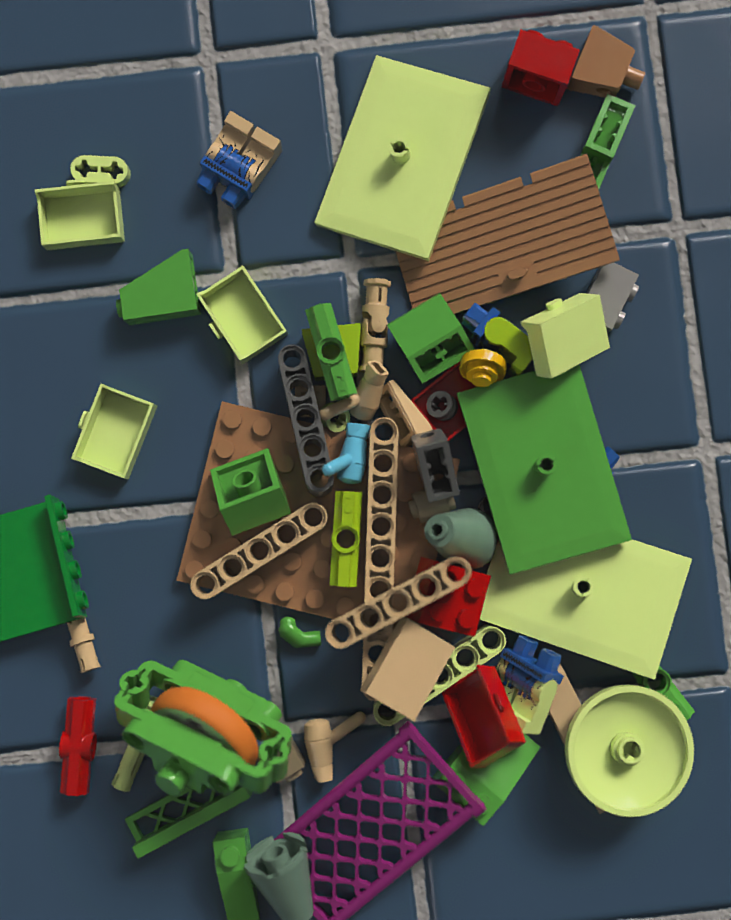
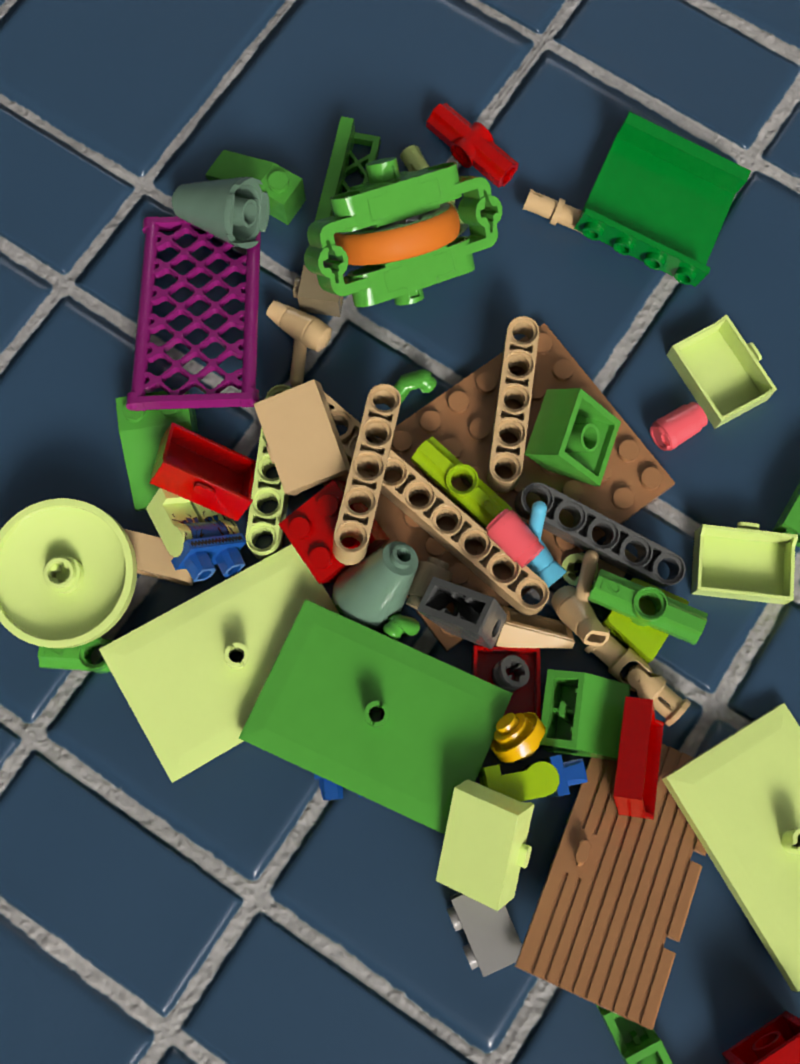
camera: 130 degrees right, 10 degrees down
none -> bright green arm [383,614,420,640]
none -> coral piece [486,508,545,568]
none -> red container [613,696,664,820]
none -> coral piece [650,402,708,451]

